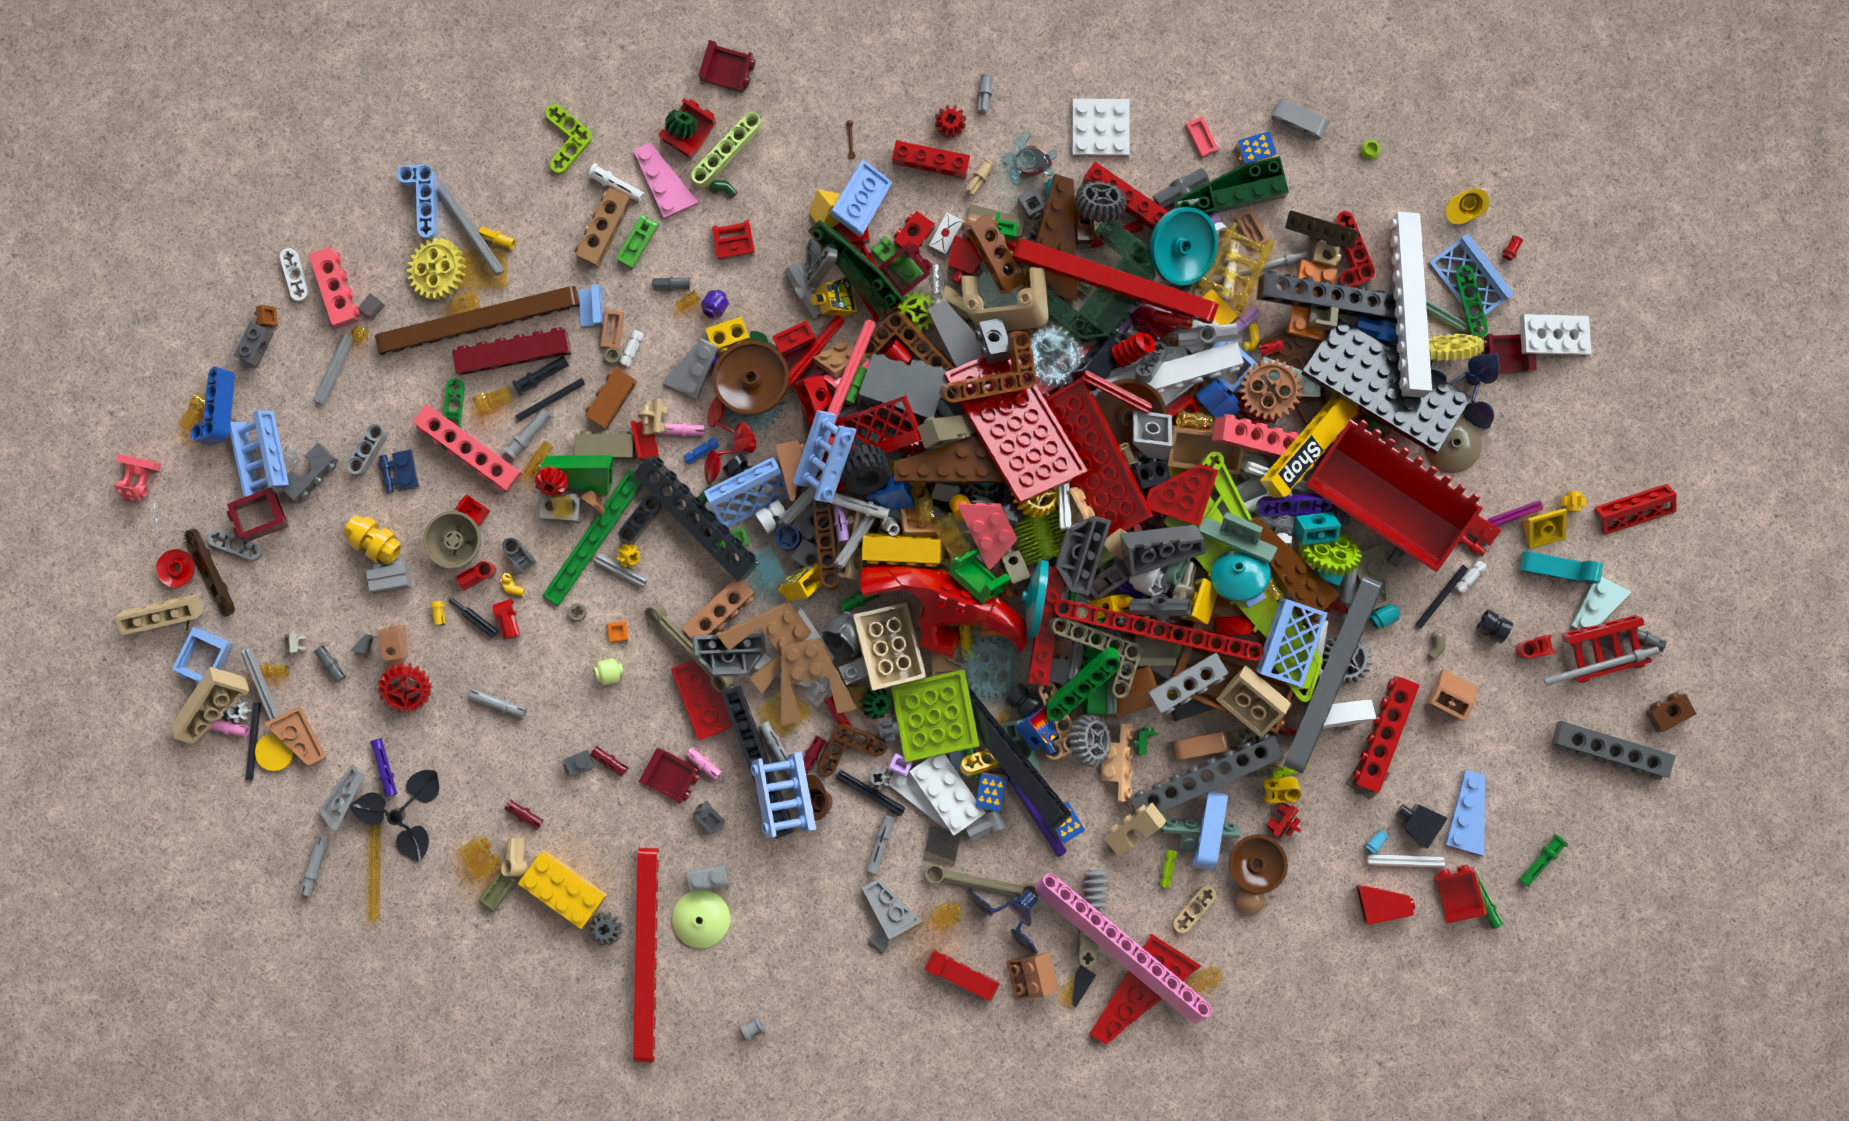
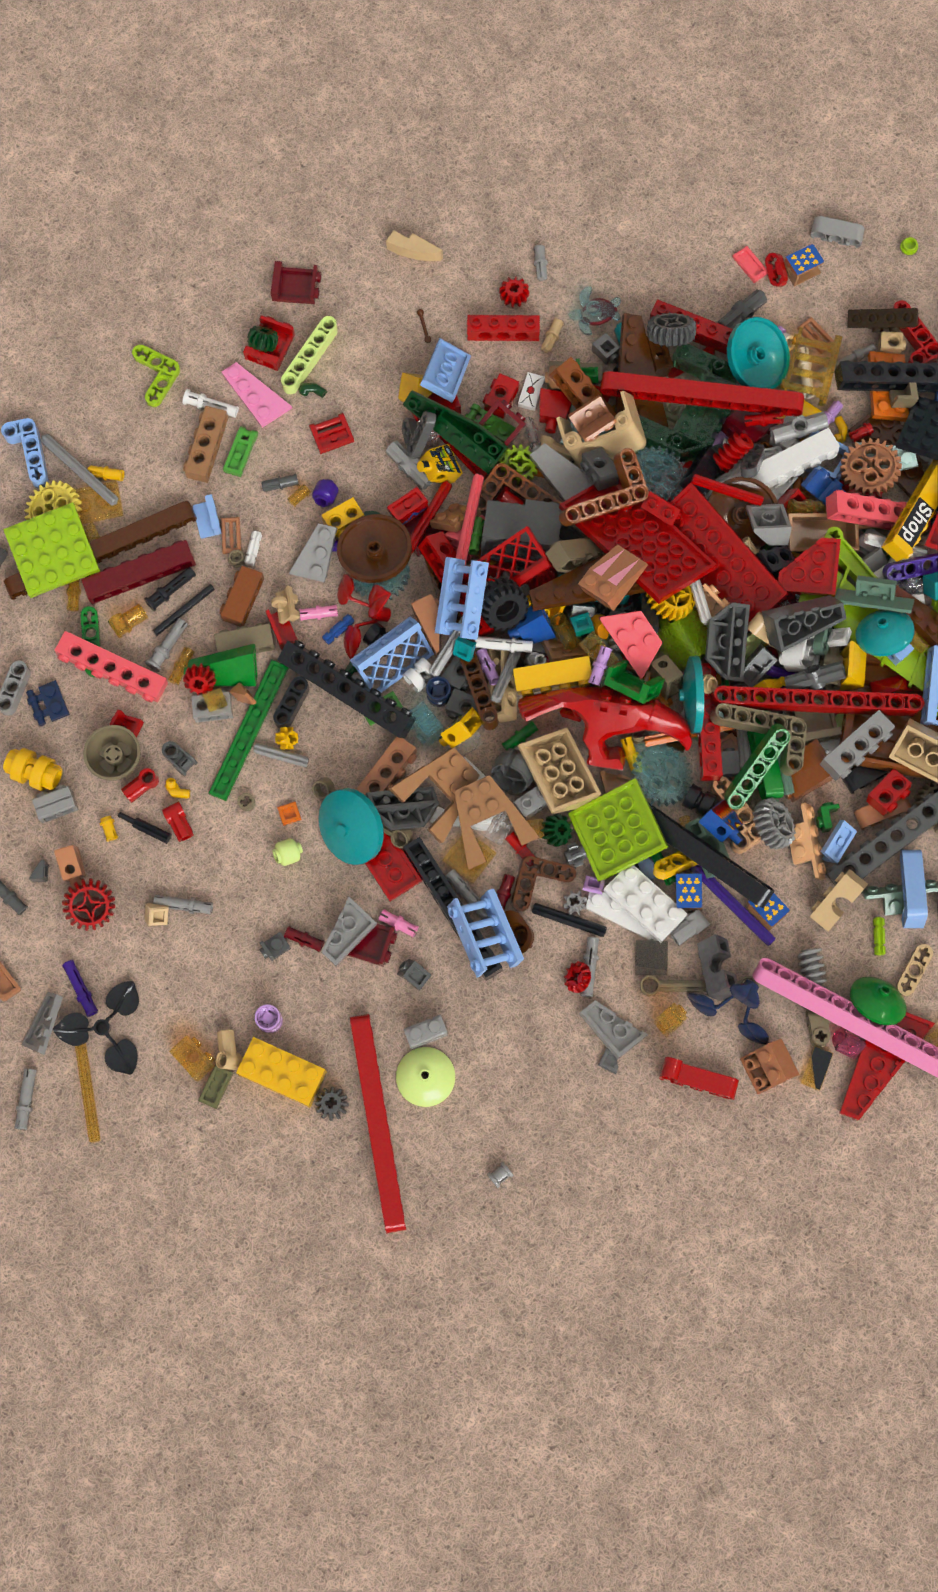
camera: 10 degrees left, 10 degrees down
dark red pin [504,799,544,830] -> none
white plate [1072,99,1130,156] -> none
dark green wedge [1173,156,1289,215] -> none
none -> lime plate [3,502,100,598]
none -> clear yellow pin [66,579,81,611]
none -> tan slope [145,903,169,926]
none -> lavender wheel [255,1004,283,1033]
none -> teal dish [318,788,384,865]
none -> light grey wing [322,897,377,966]
none -> tan slope [386,230,443,261]
none -> teal tile [453,636,476,662]
none -> red gear [563,961,591,993]
none -> nougat bracket [568,395,617,442]
none -> teal tile [570,612,595,637]
none -> nougat slope [578,544,648,611]
none -> lavender pin [588,645,613,686]
none -> red hinge [641,491,682,526]
none -> flat silver arch [697,934,737,1001]
none -> tan plate [703,674,718,694]
none -> red beam [765,253,788,287]
none -> light blue panel [820,820,857,863]
none -> white tile [827,627,852,647]
none -> clear pink bracket [832,1027,866,1060]
none -> green dish [850,977,907,1025]
none -> red brick [866,769,912,816]

